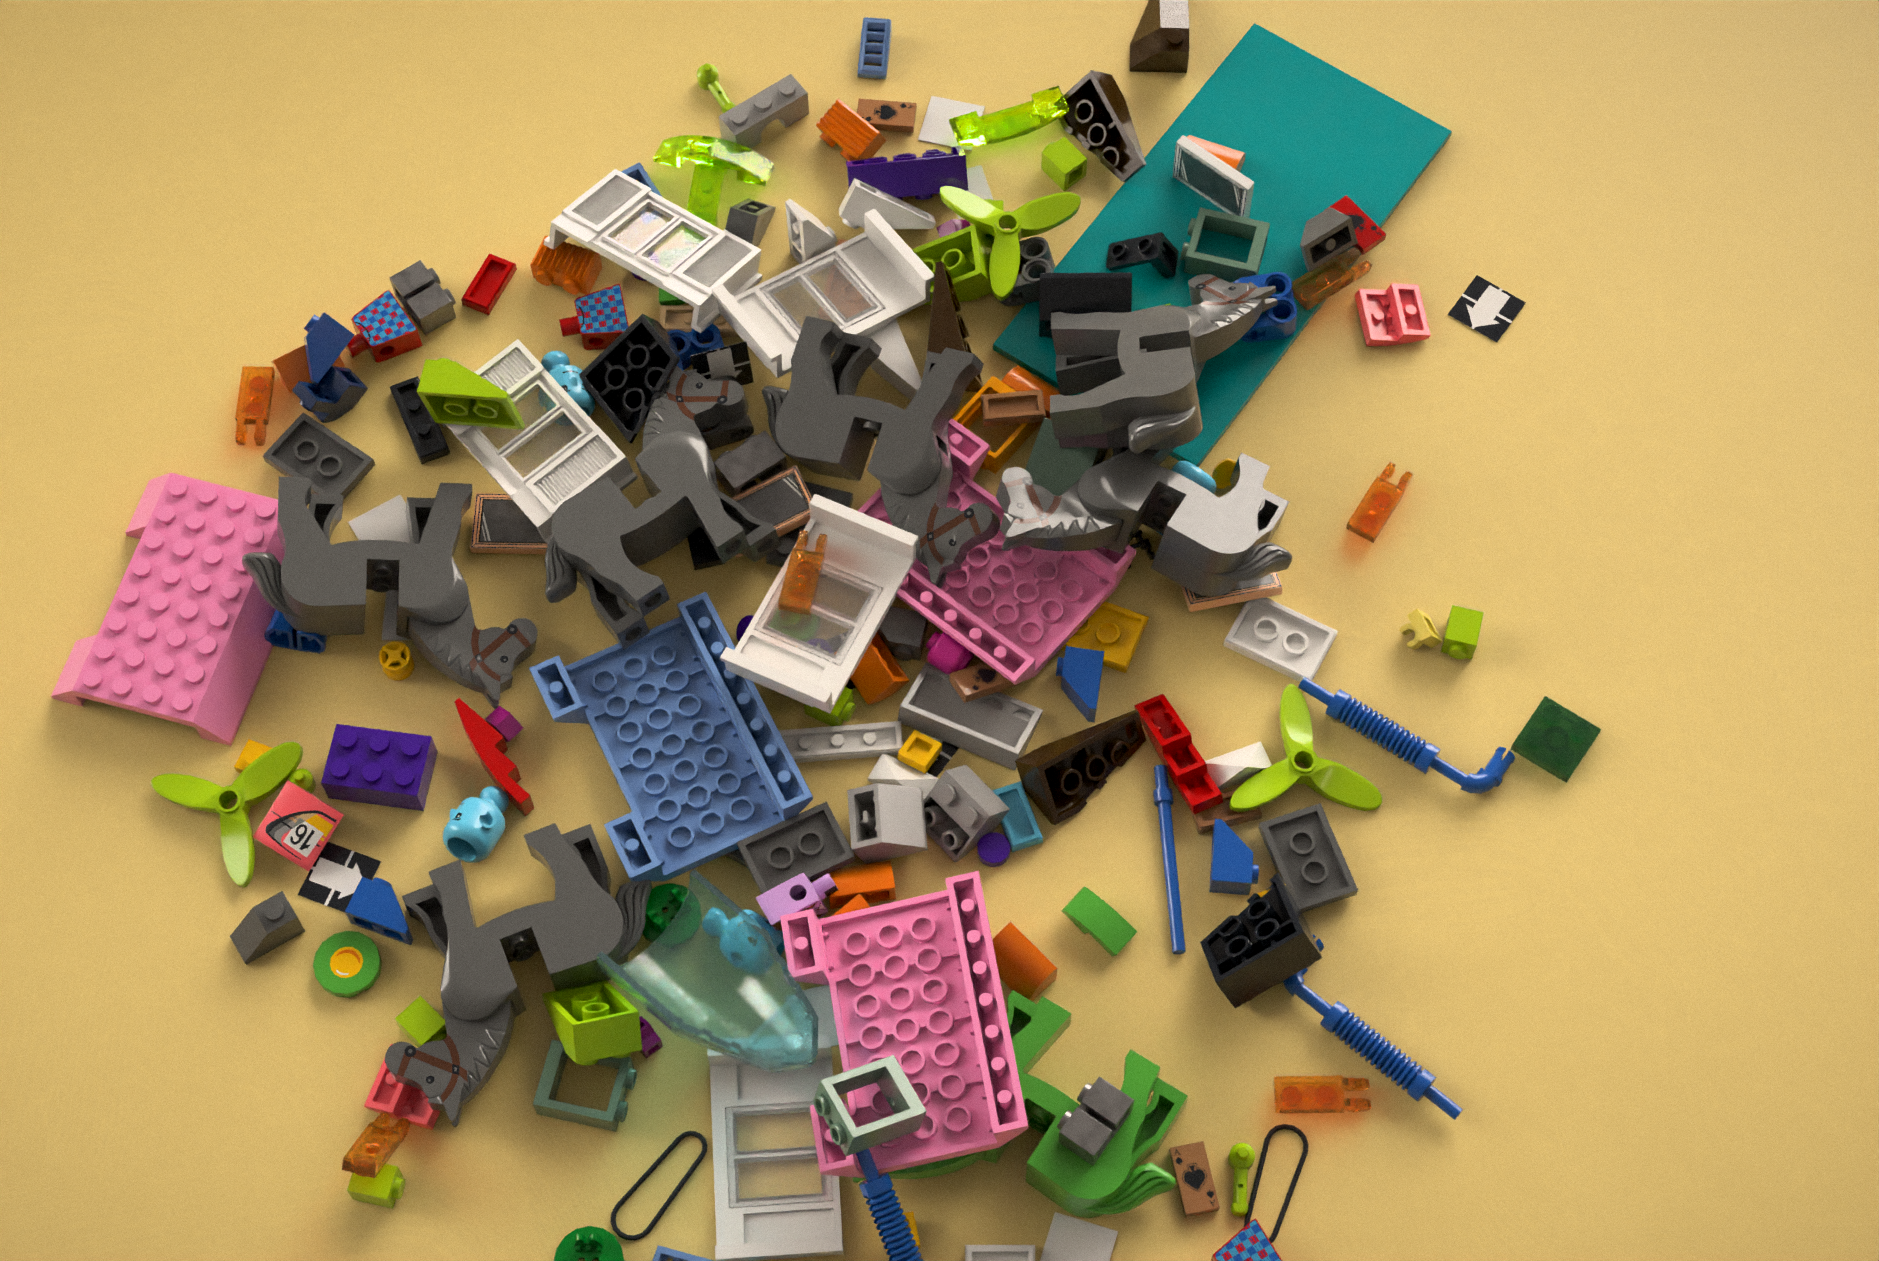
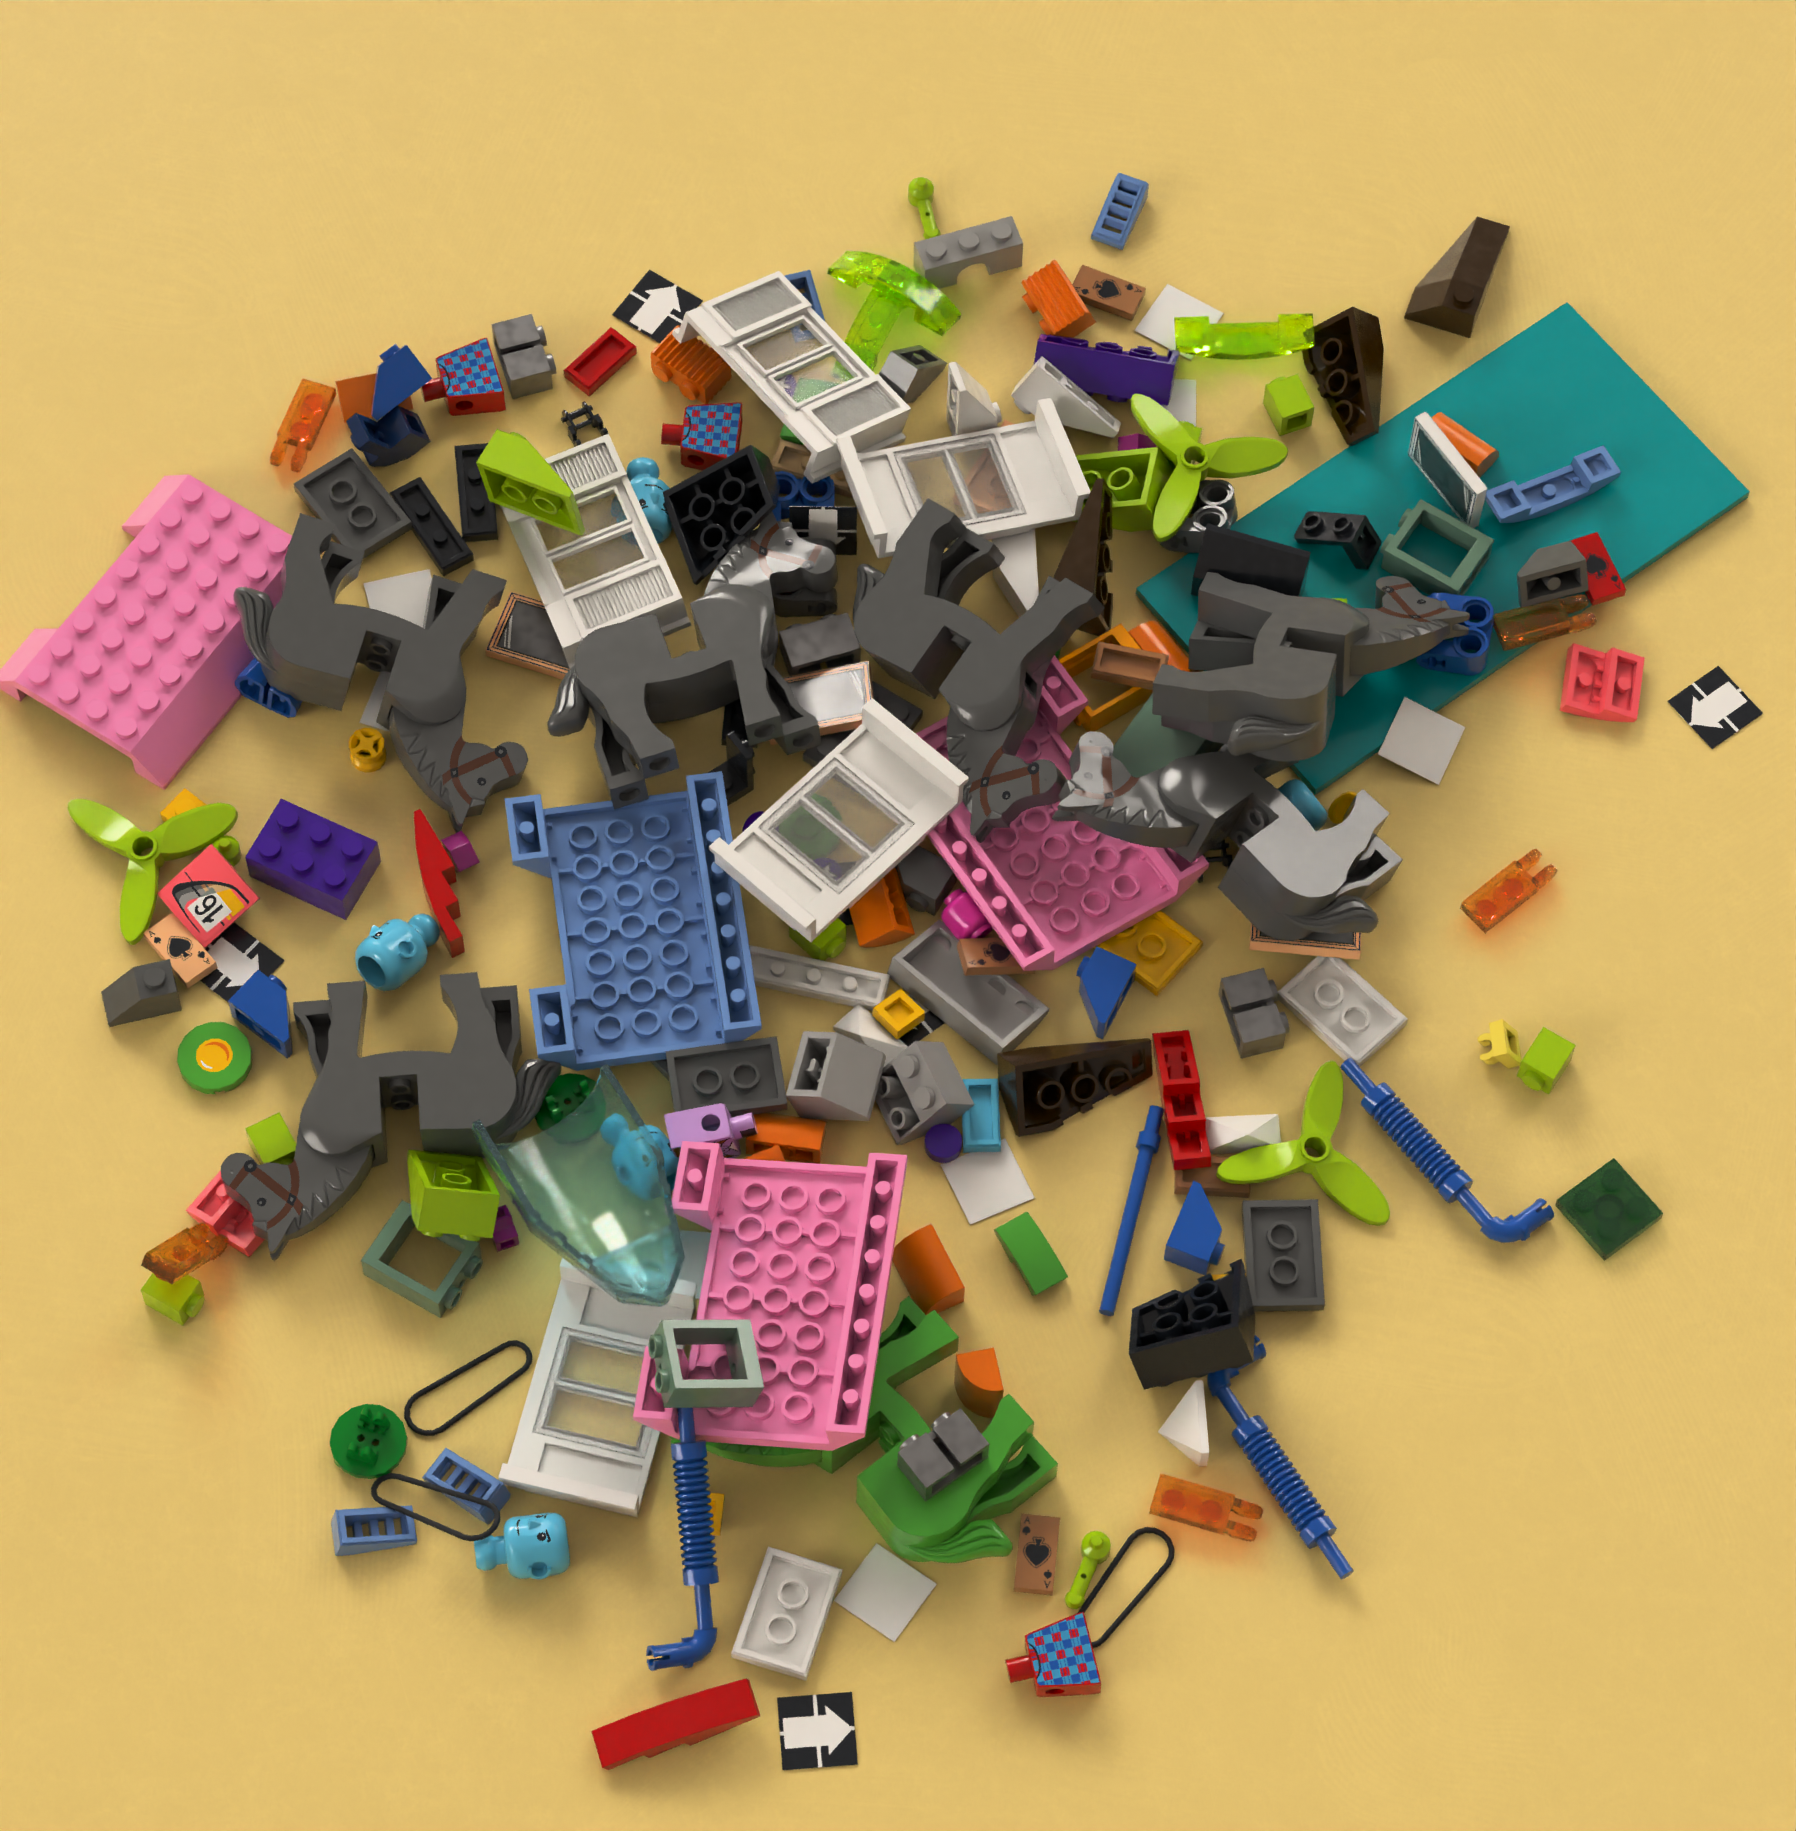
camera: 15 degrees right, 0 degrees up
clear orange hinge [778,530,828,615] -> none
none -> light nougat tile [143,912,218,989]
none -> black tile [390,477,474,577]
none -> black piece [561,401,608,447]
none -> sticker [612,269,703,343]
none -> black bracket [708,731,755,806]
none -> white sticker [941,1138,1035,1225]
none -> orange brick [954,1347,1004,1418]
none -> white slope [1158,1380,1209,1466]
none -> flat silver piece [1219,968,1290,1059]
none -> white sticker [1378,697,1465,785]
none -> medium blue slope [1485,445,1621,523]

